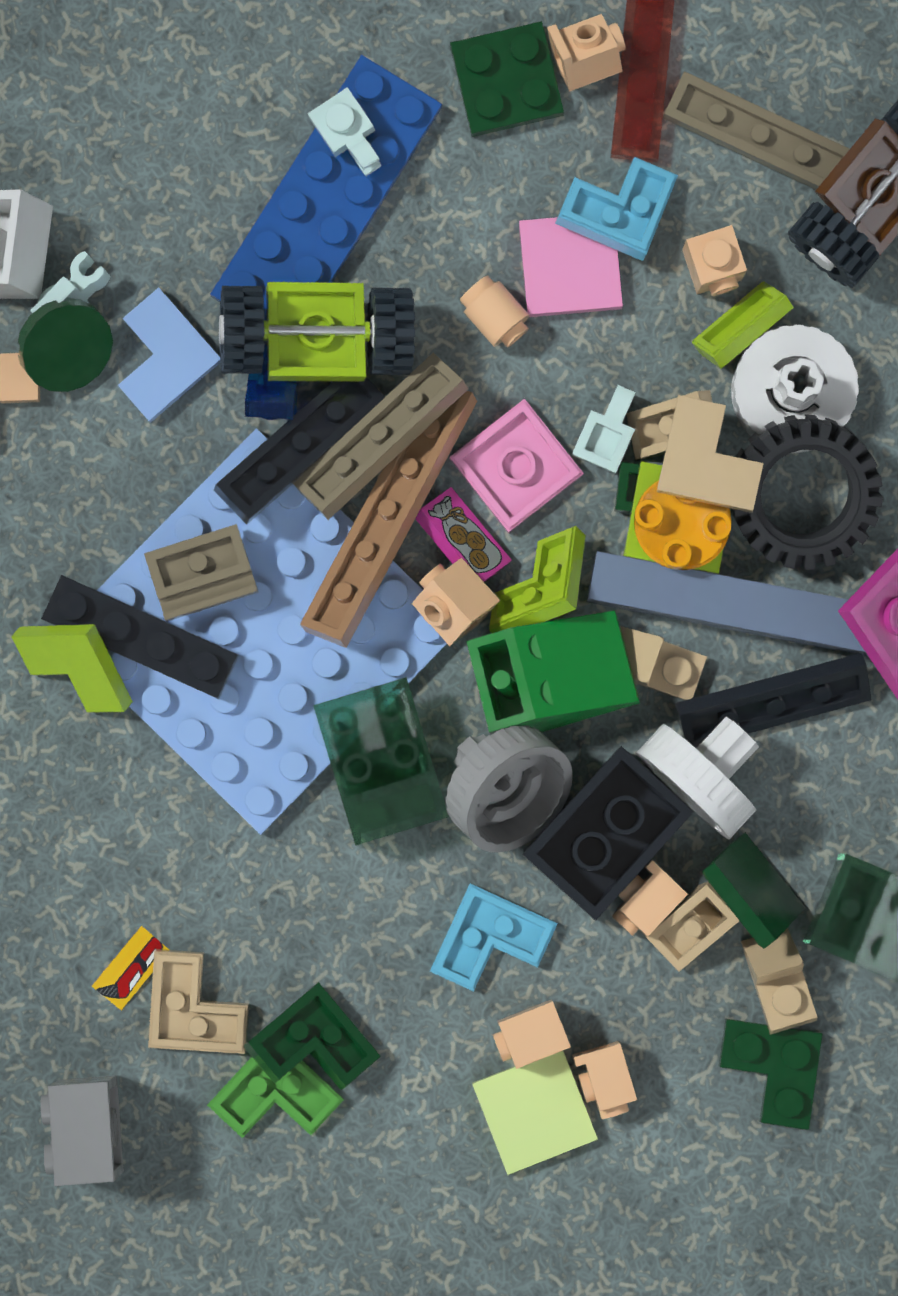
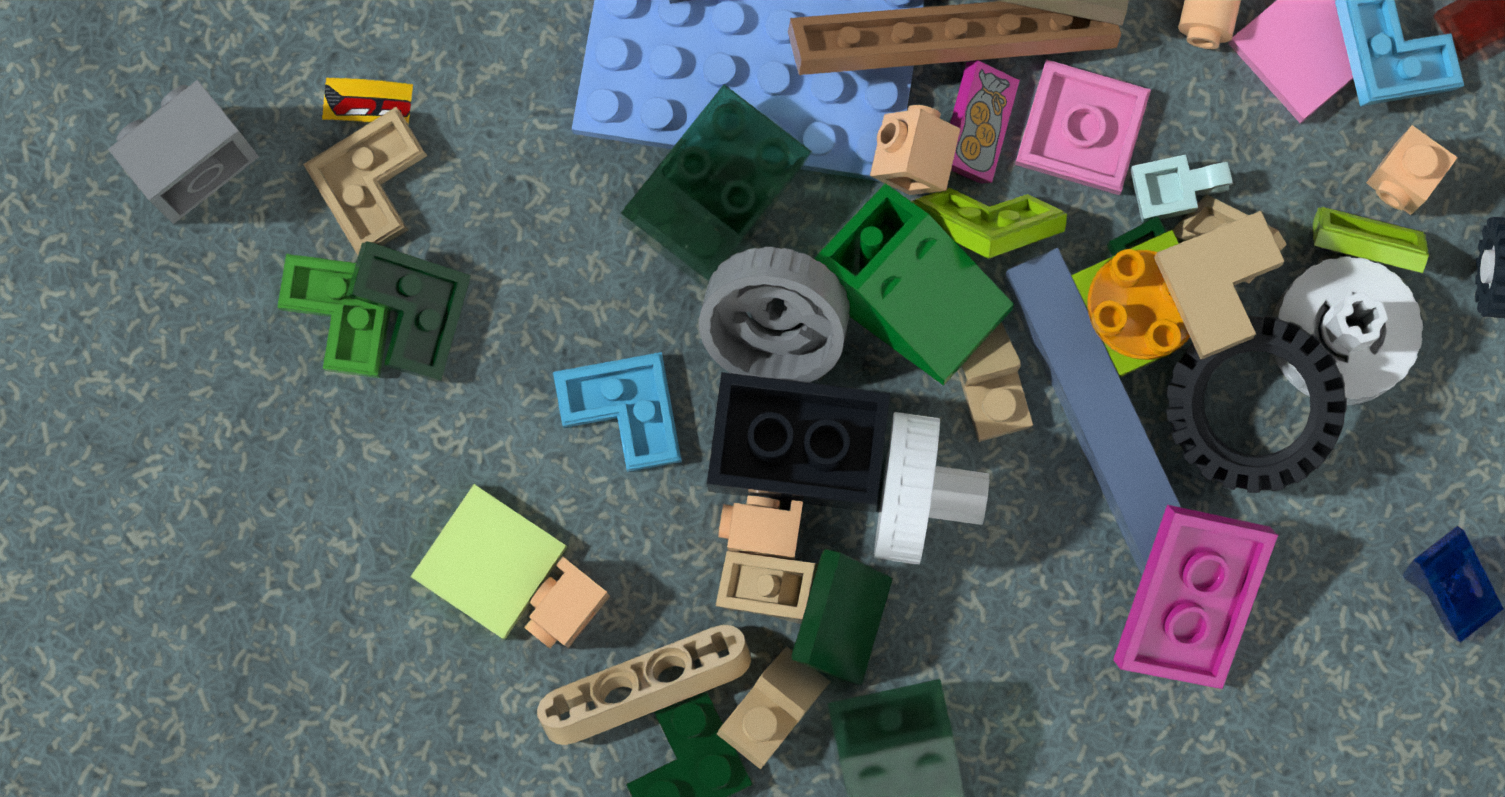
camera: 60 degrees right, 5 degrees down
light nougat brick [493,1000,571,1069] -> none
black plate [675,653,872,748] -> none
none -> tan beam [537,625,751,745]

